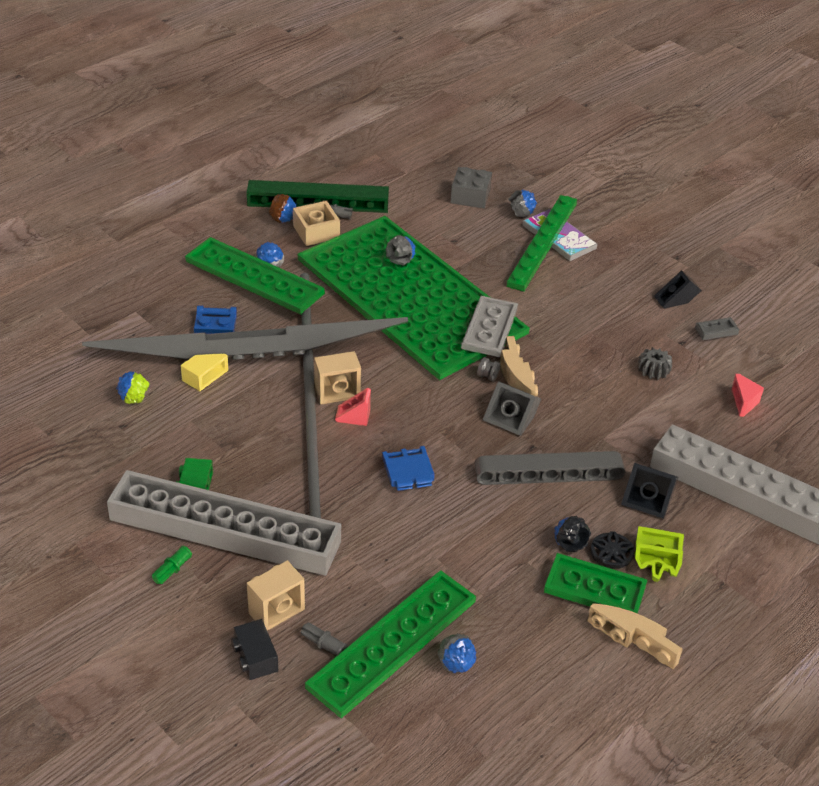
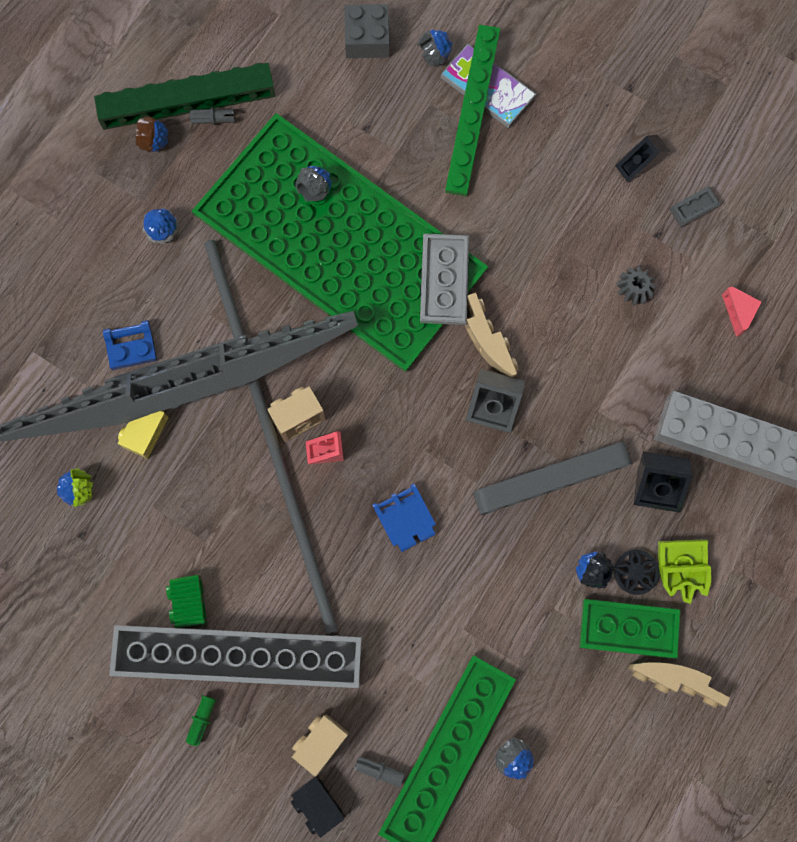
camera: 15 degrees left, 35 degrees up
green plate [185,237,325,315] -> none
tan brick [293,201,340,246] -> none
flat silver wheel [477,357,500,382] -> none

